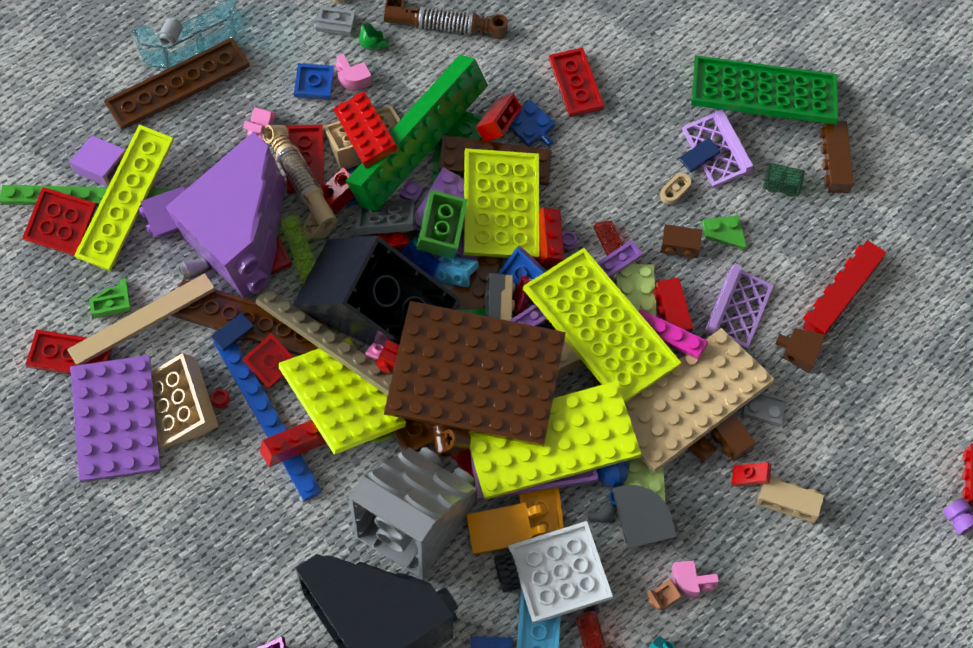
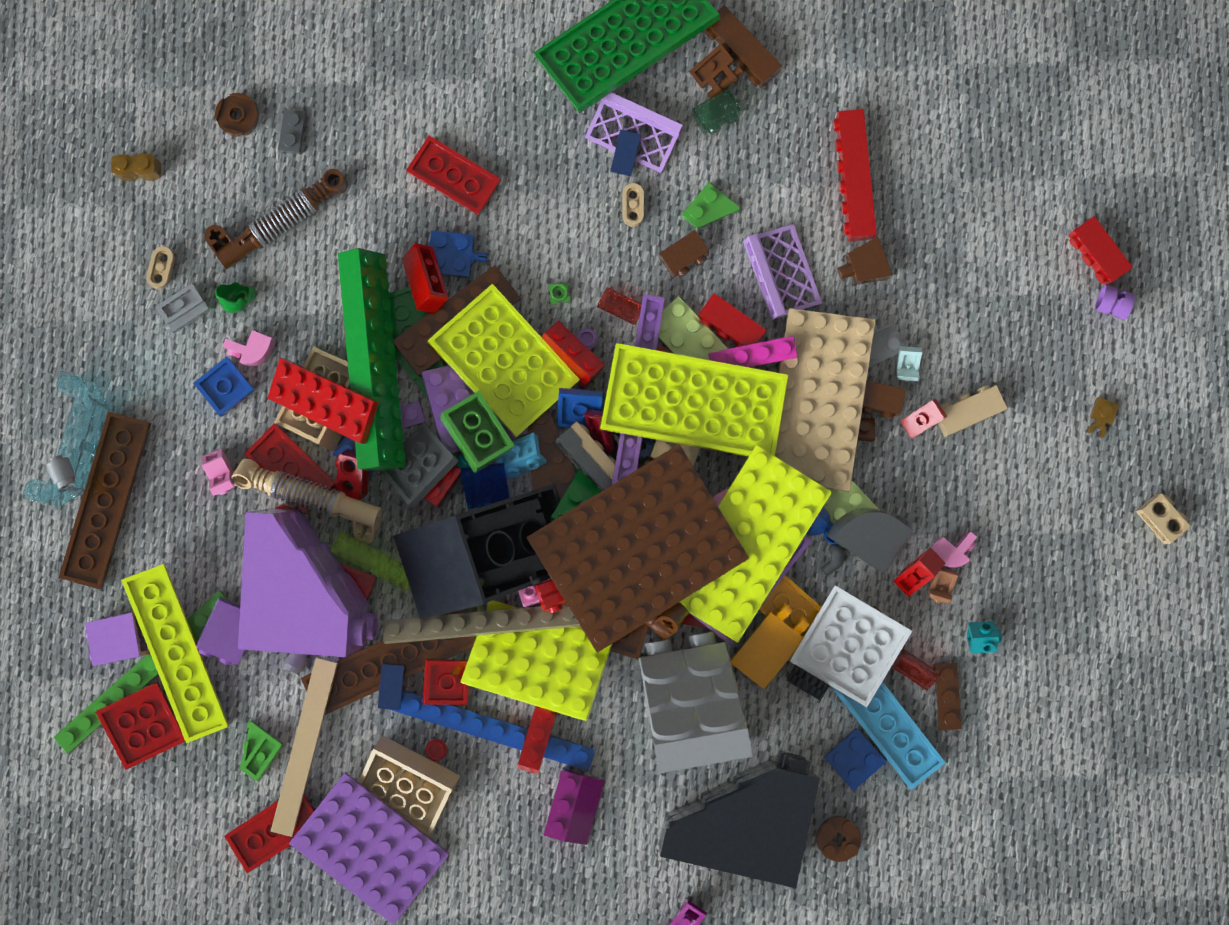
camera: 35 degrees left, 20 degrees up
none -> magenta slope [543,768,605,845]
none -> bright green plate [548,282,571,305]
none -> reddish brown plate [689,44,744,100]
none -> red brick [893,547,946,597]
none -> light aqua bracket [896,346,922,382]
none -> pearl gold plate [1088,397,1119,438]

